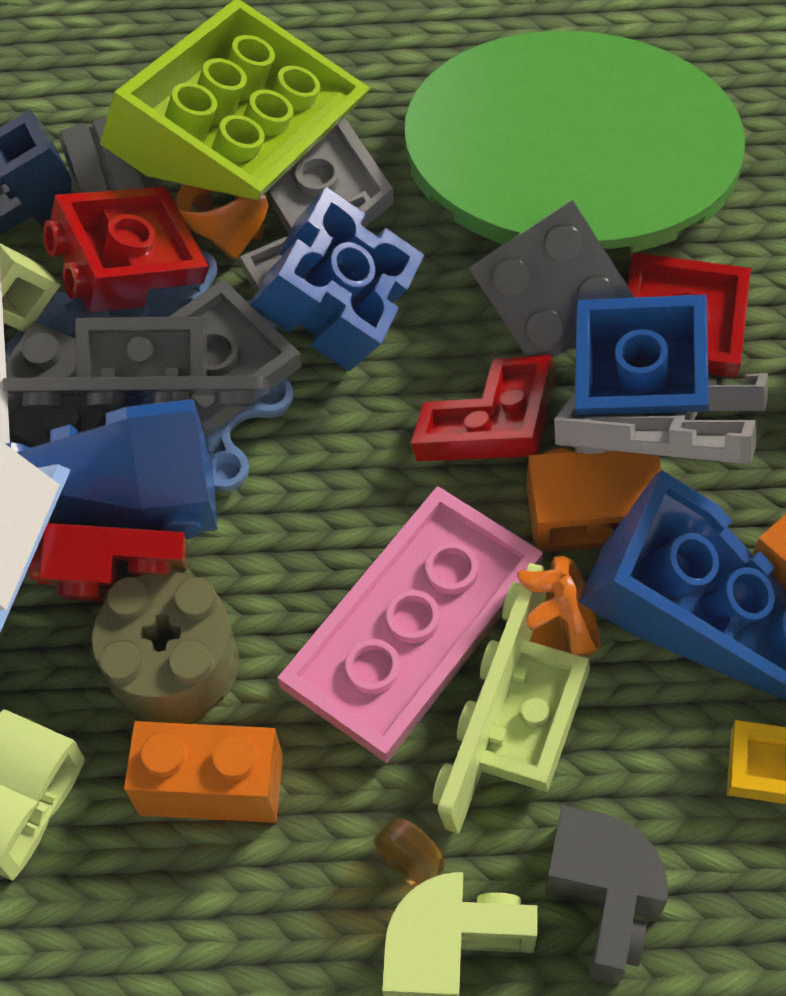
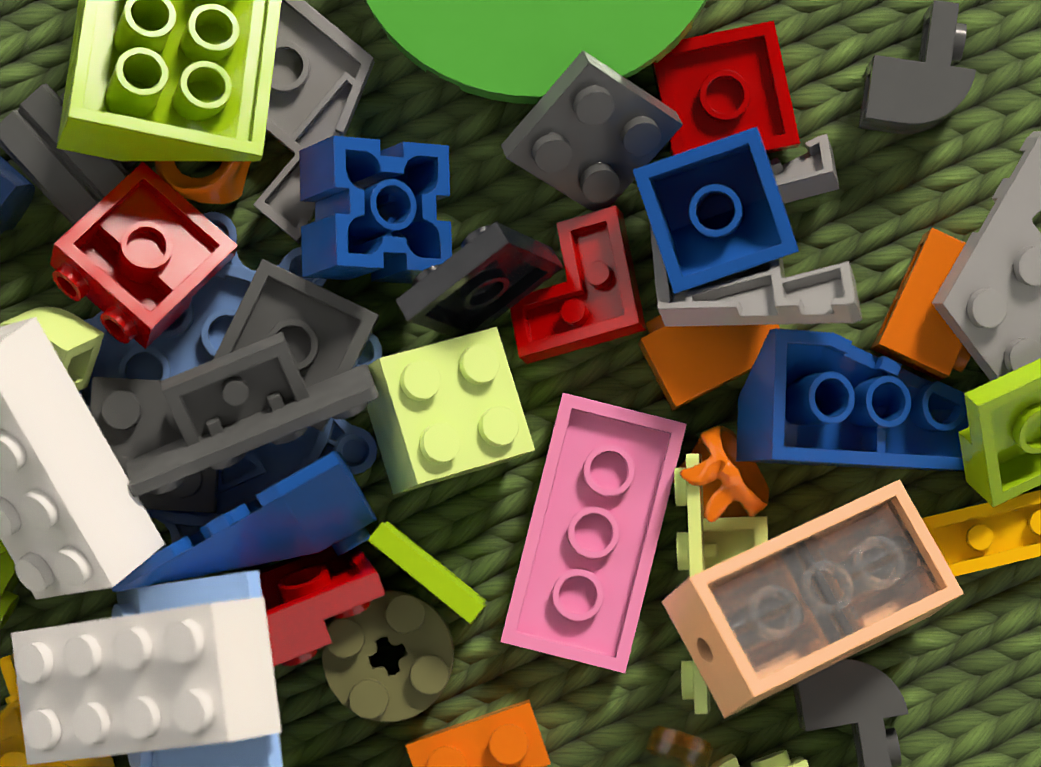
camera: 25 degrees left, 25 degrees up
none -> yellowish green brick [367,327,535,495]
none -> lime tile [368,522,486,624]
none -> black plate [396,222,563,338]
none -> brick [662,479,964,718]

